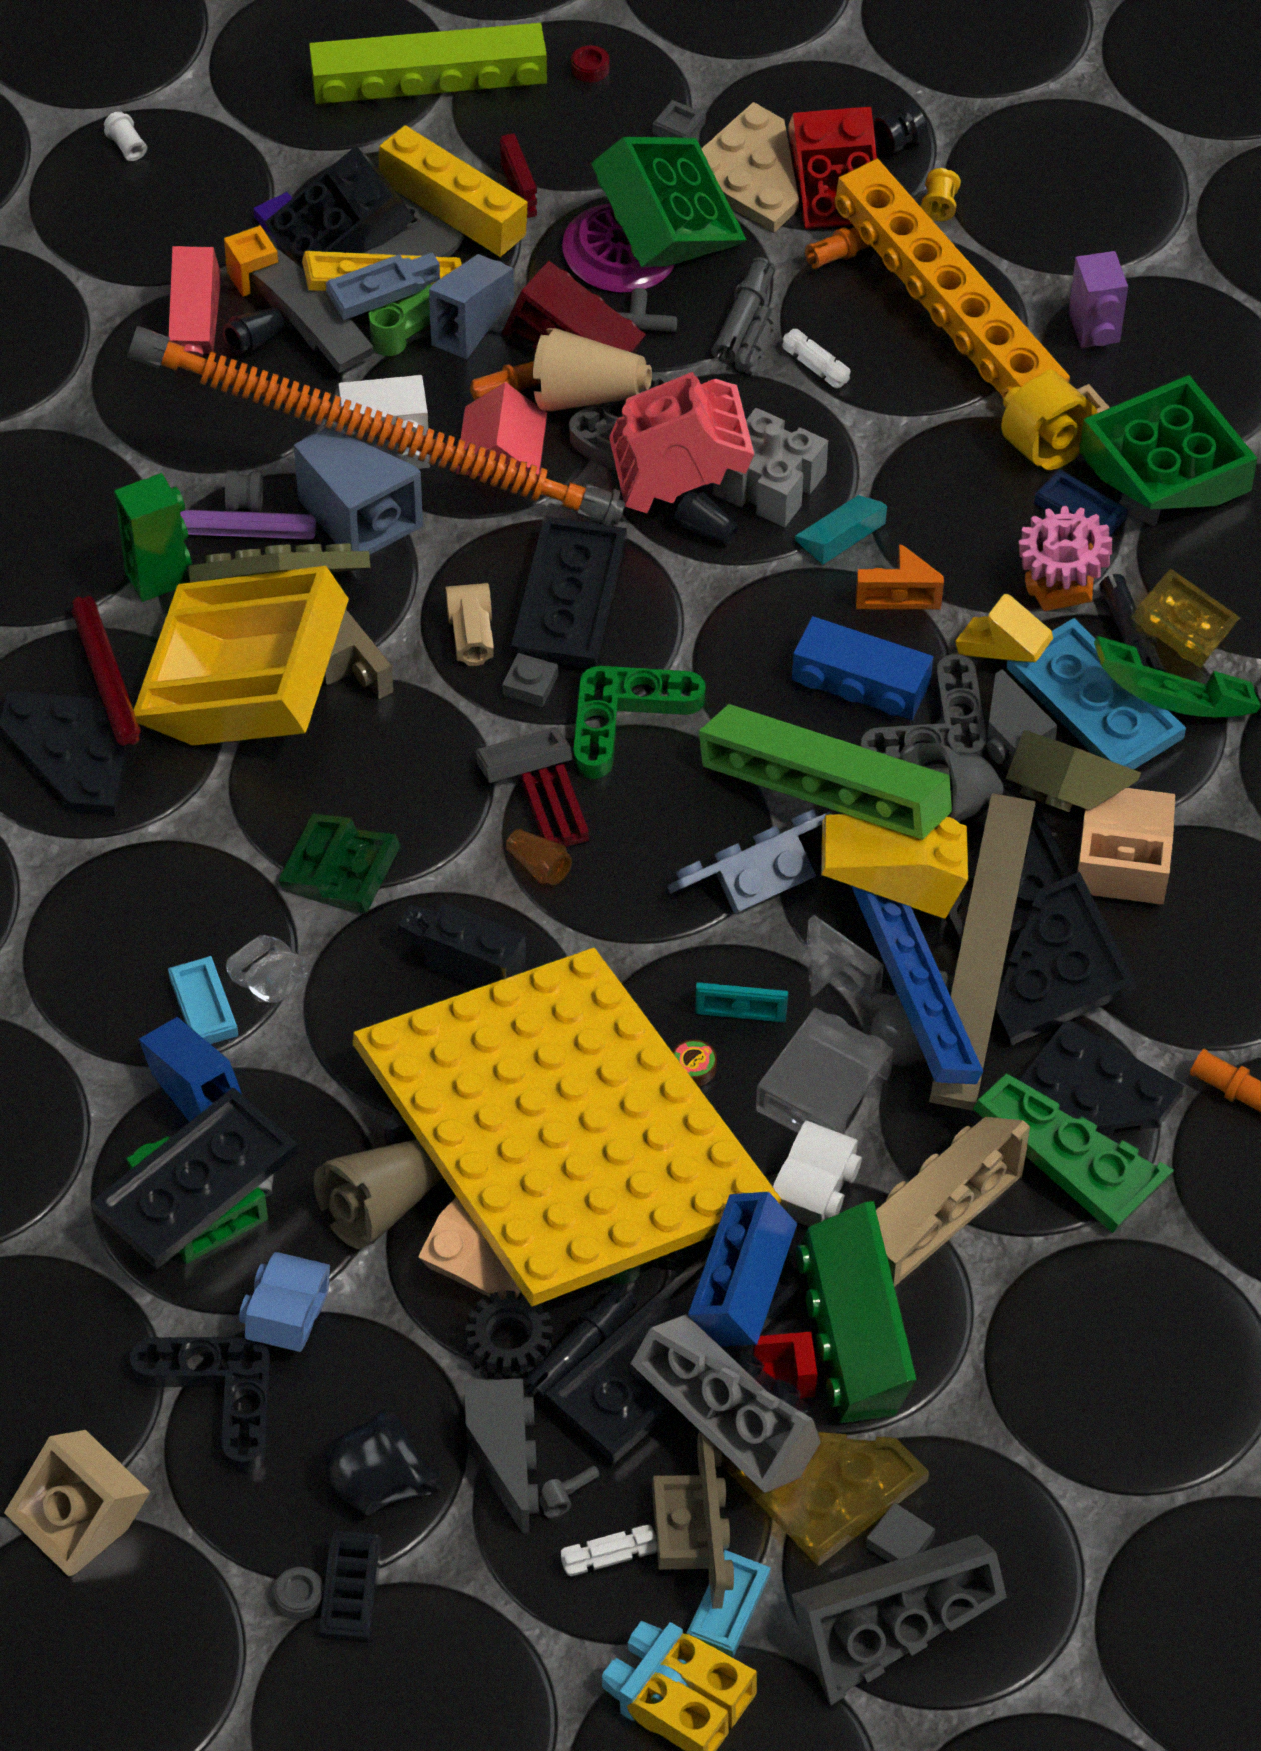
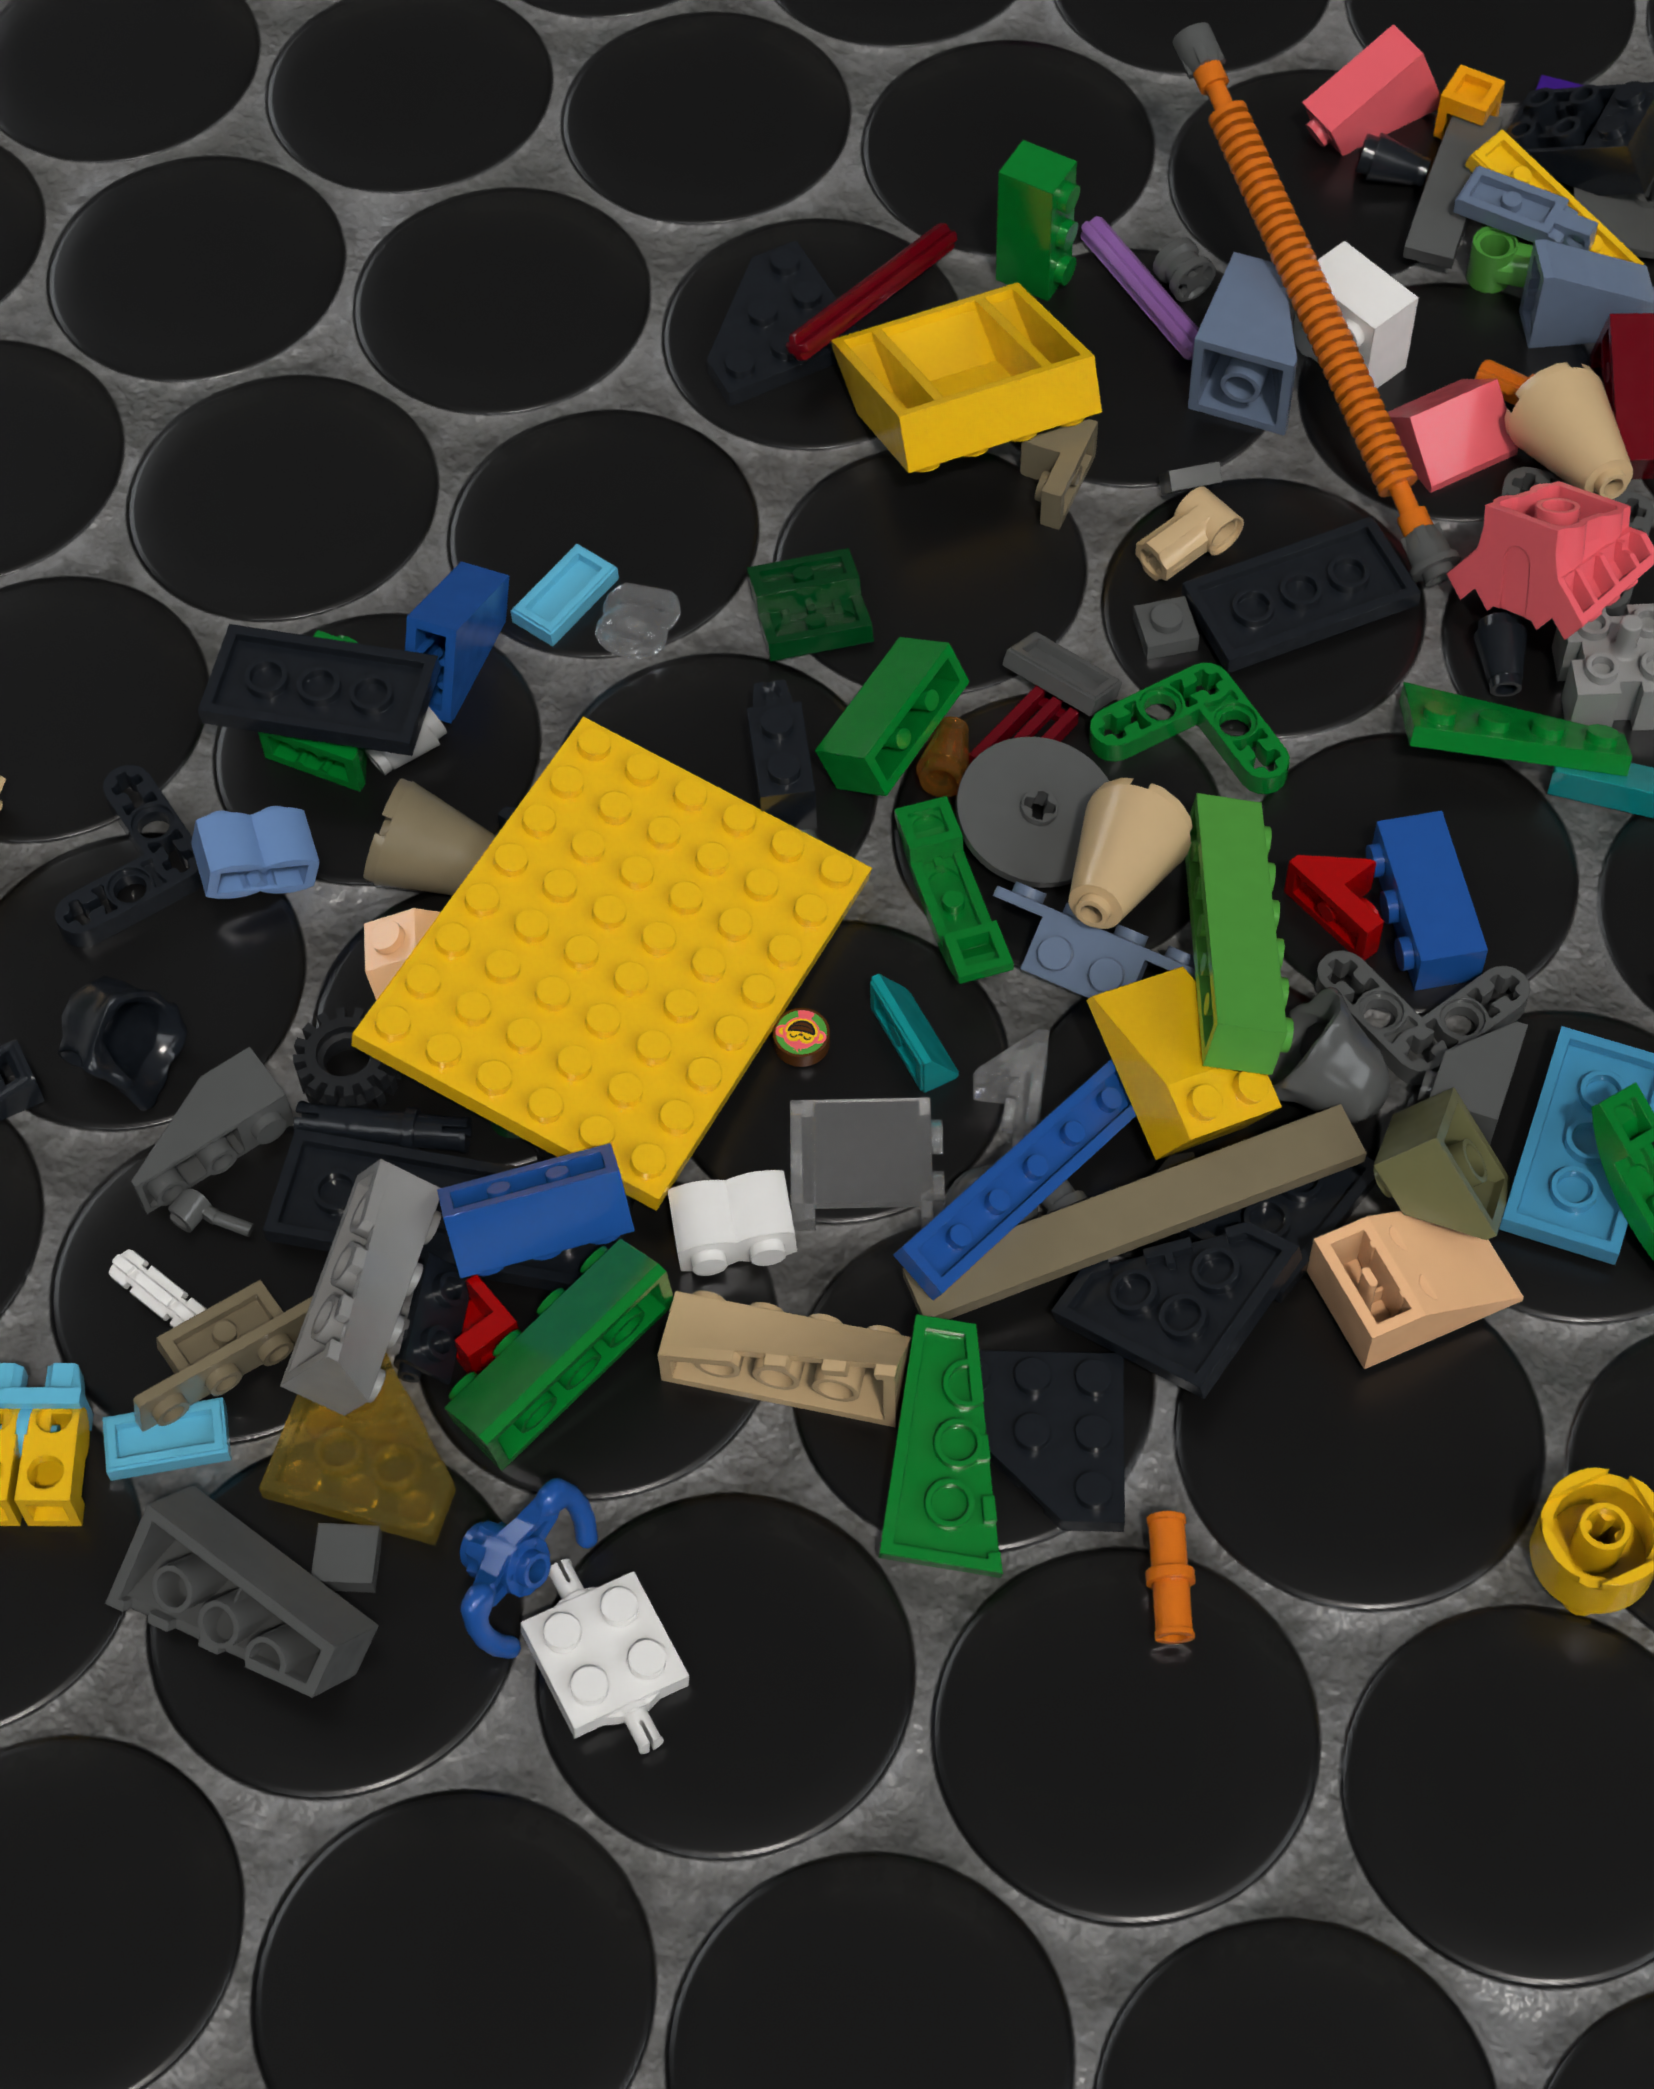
camera: 60 degrees right, 5 degrees up
olive plate [189,543,370,583] -> none
orange slope [856,545,944,610] -> none
yellow slope [956,594,1053,663] -> none
none -> blue piece [460,1478,598,1659]
none -> white plate [520,1559,689,1754]
none -> green brick [815,637,970,796]
none -> green slope [894,796,1014,984]
none -> dark grey piece [955,737,1109,888]
none -> tan cone [1068,778,1193,929]
none -> dark grey tile [1158,462,1223,495]
none -> red slope [1284,855,1384,961]
none -> green wing [1399,682,1633,776]

